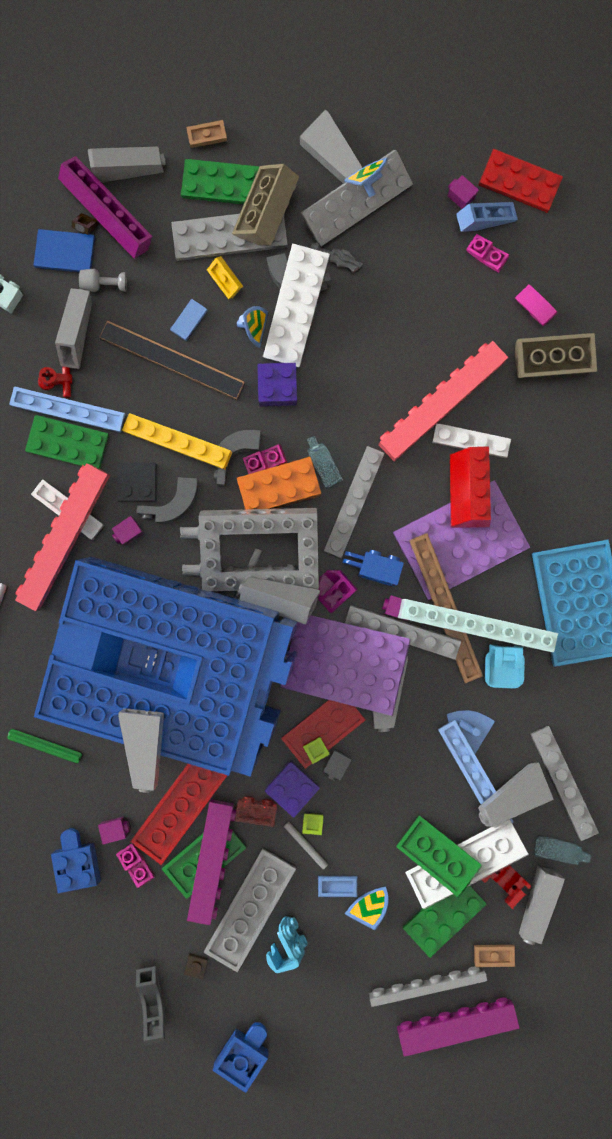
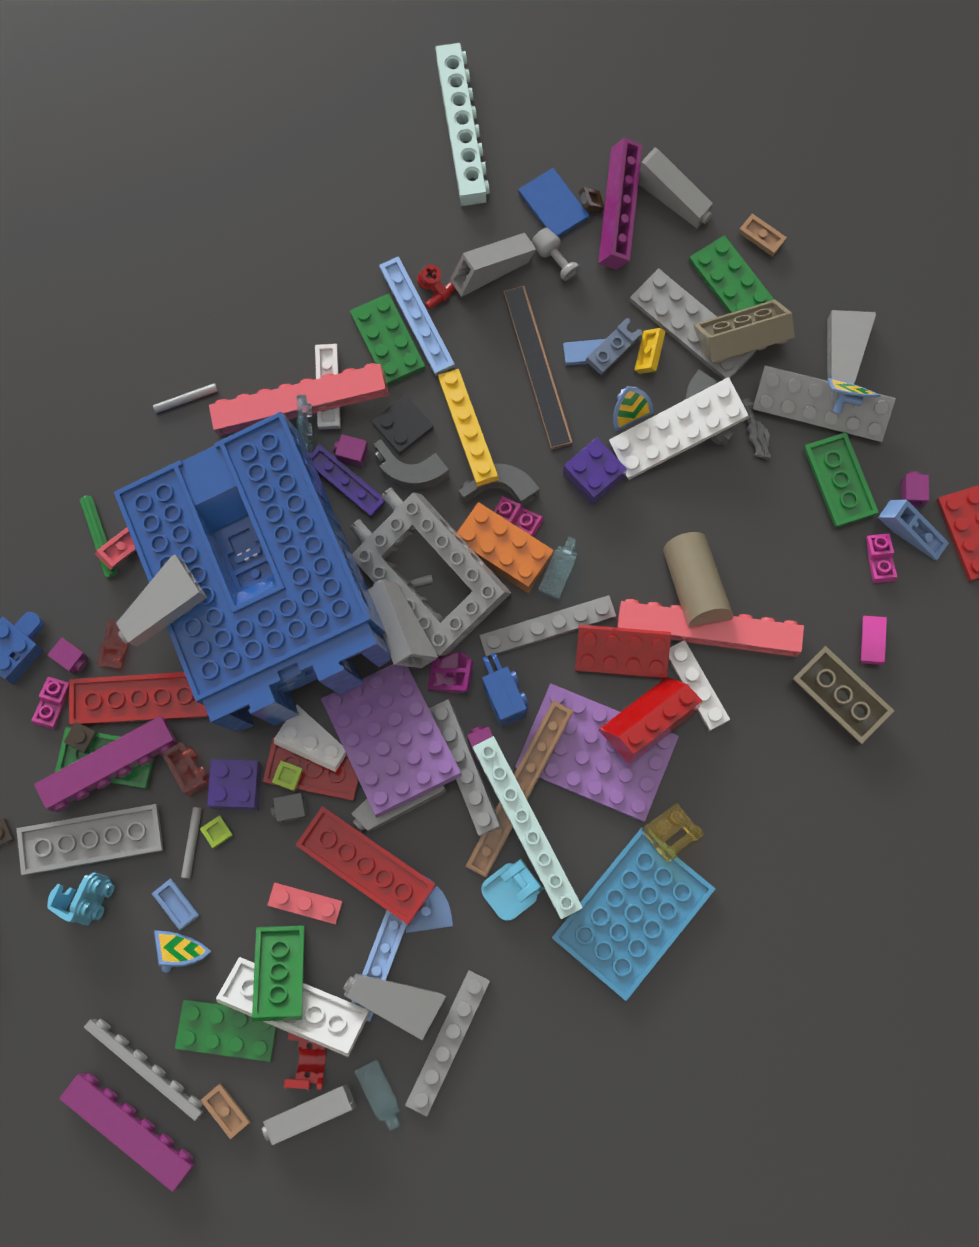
camera: 50 degrees right, 10 degrees down
none -> dark brown plate [64,722,97,753]
none -> coral plate [95,527,136,570]
none -> clear red slope [97,620,128,669]
none -> coral plate [267,883,343,925]
none -> white wing [274,705,347,772]
none -> red plate [295,806,437,925]
none -> clear light blue hinge [297,395,313,454]
none -> dark purple plate [310,444,386,518]
none -> red plate [575,625,671,678]
none -> sand blue plate [585,318,642,375]
none -> clear yellow plate [641,803,703,862]
none -> dark tan brick [663,532,733,627]
none -> green plate [803,432,879,528]

